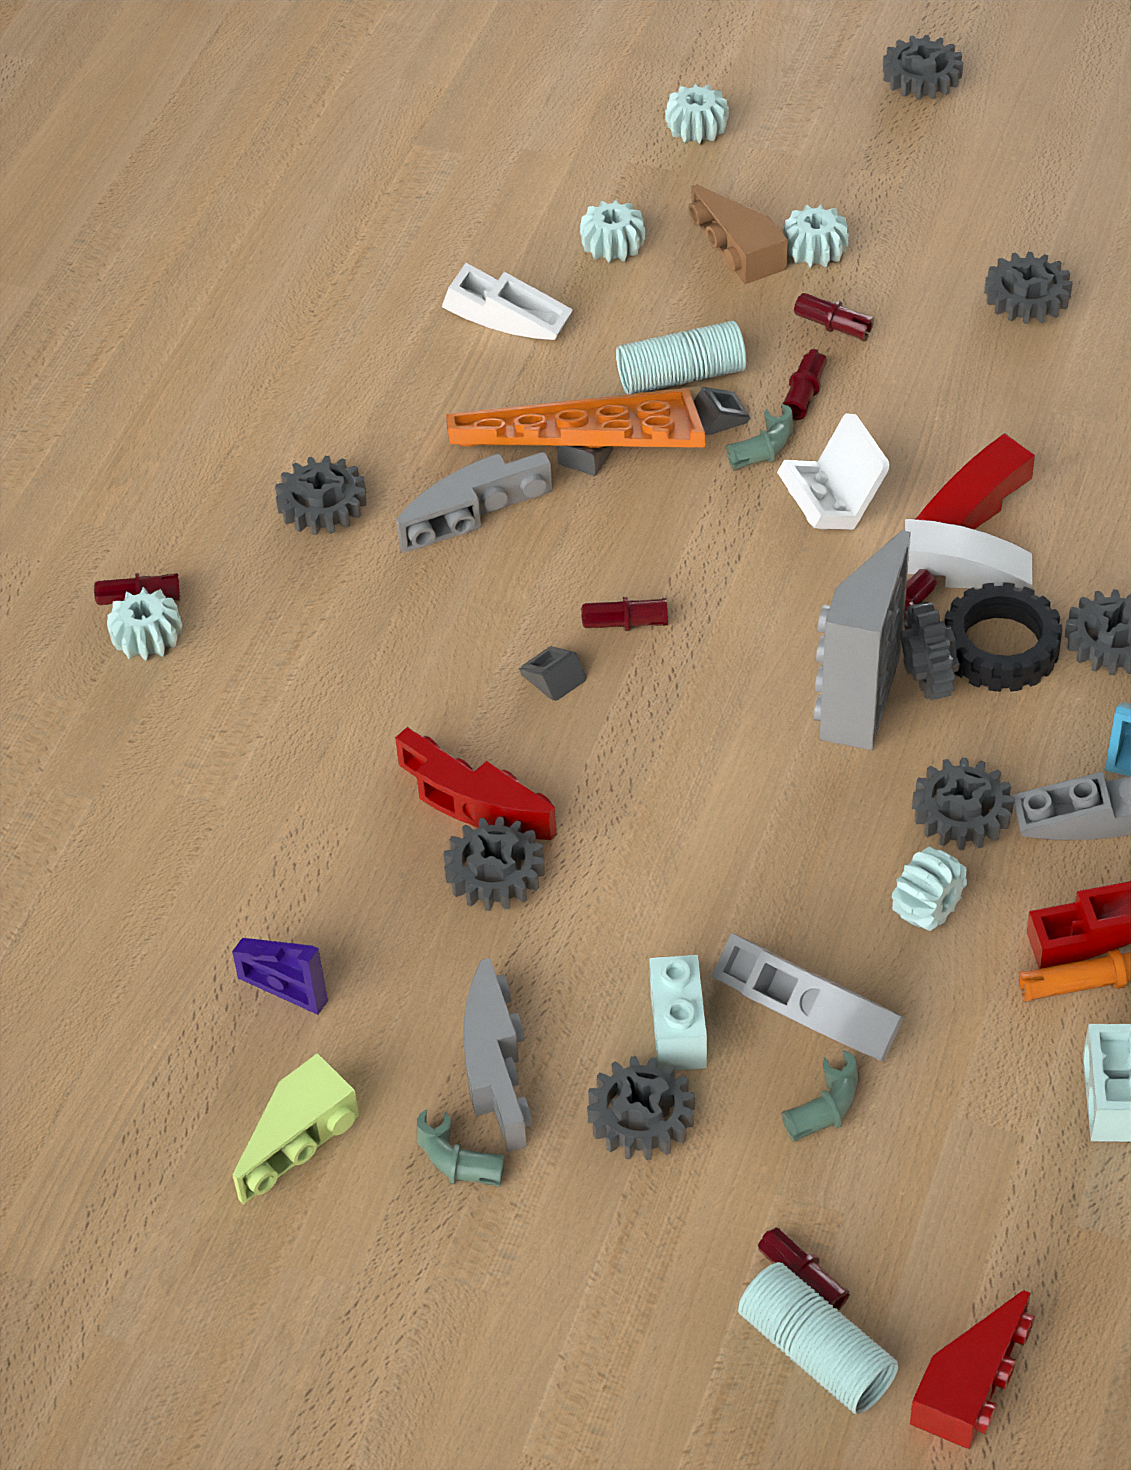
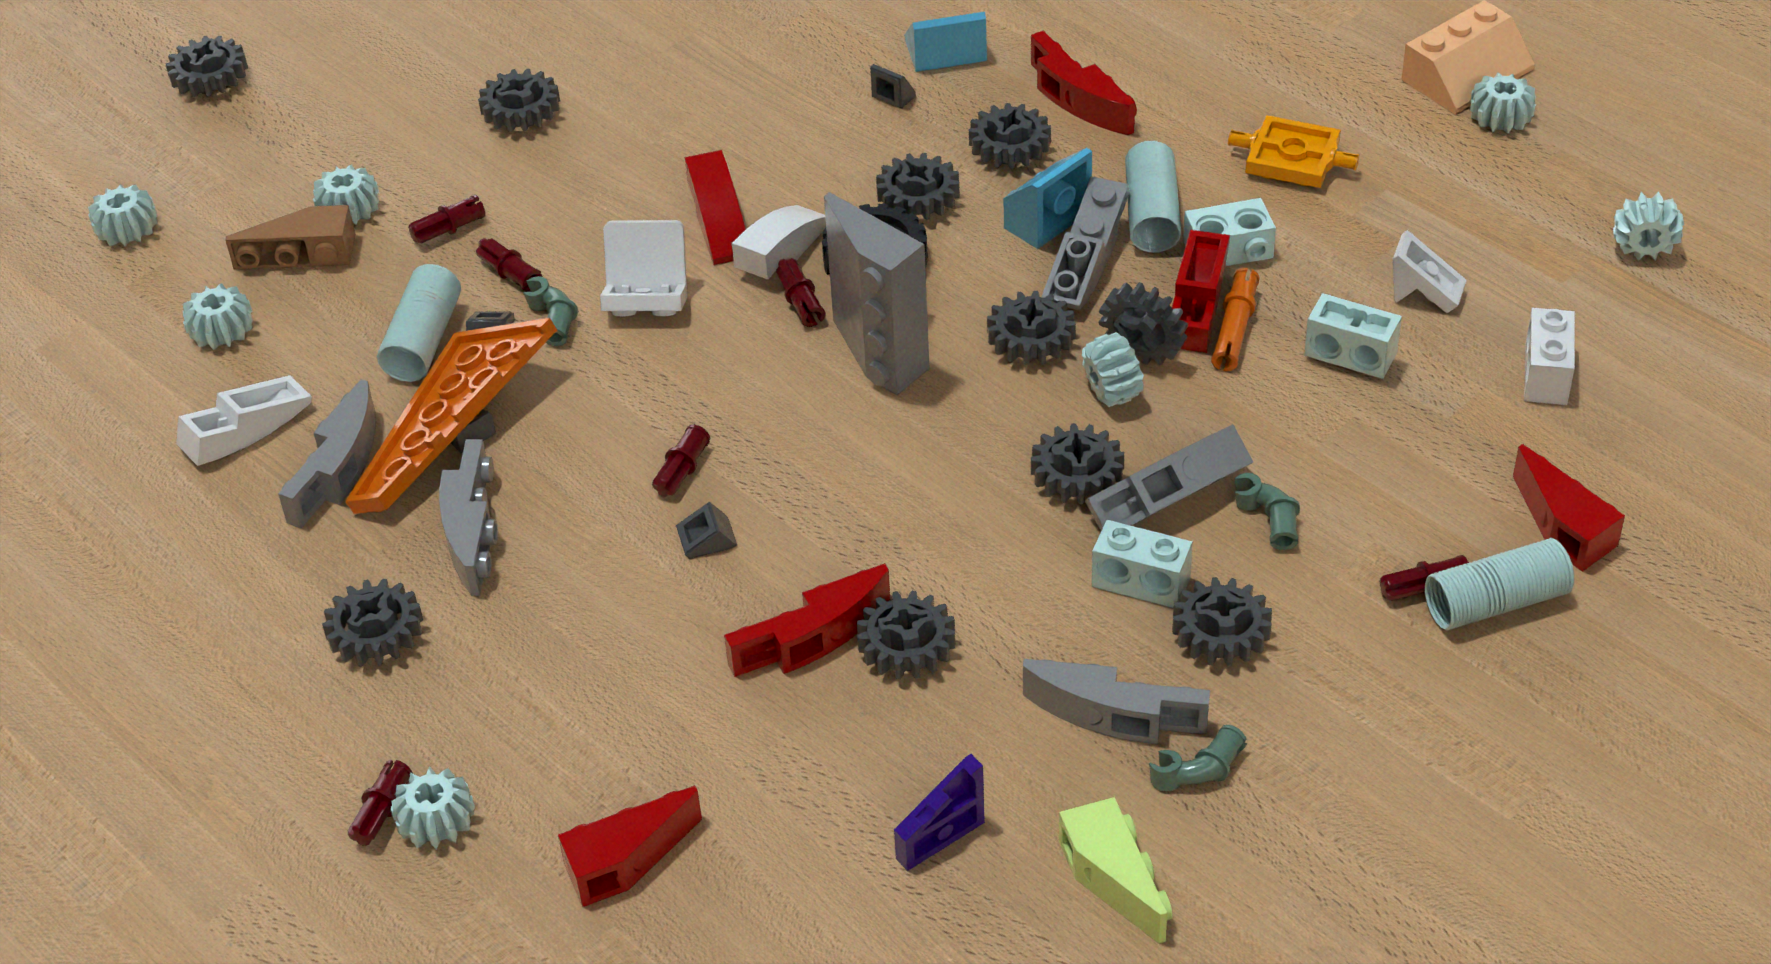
camera: 65 degrees left, 5 degrees down
none -> light grey slope [278,379,376,528]
none -> red slope [558,785,702,907]
none -> dark grey gear [1031,423,1124,504]
none -> dark grey gear [1098,282,1188,365]

